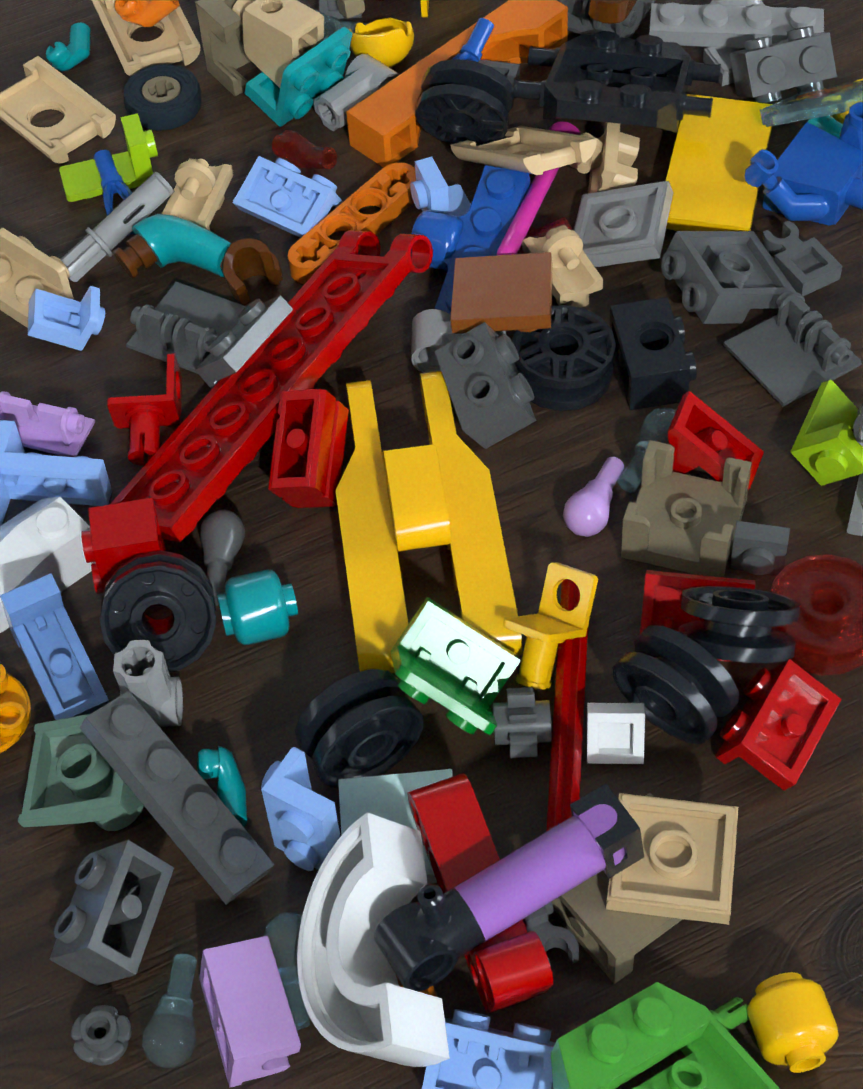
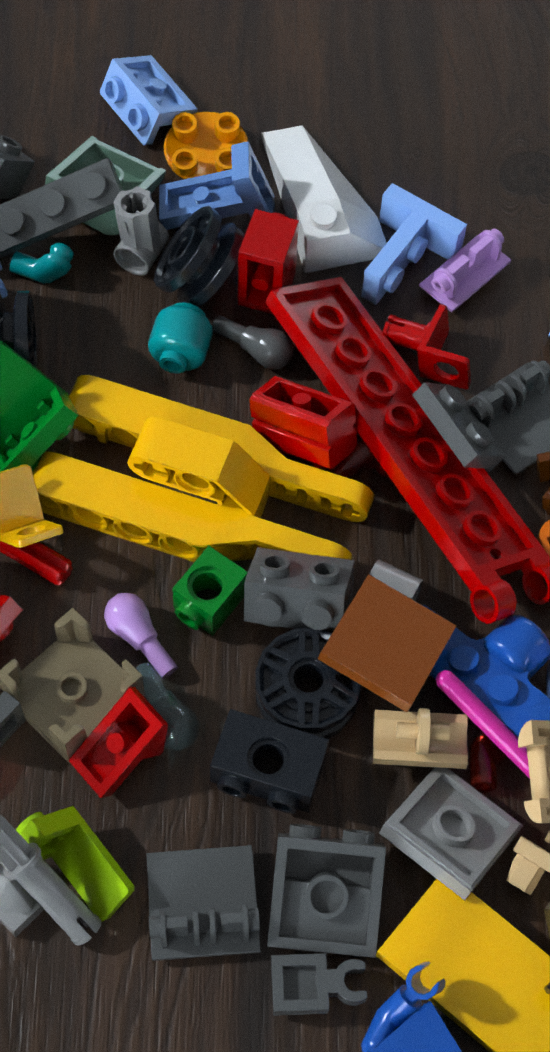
camera: 110 degrees right, 10 degrees up
none -> green brick [172,545,248,636]

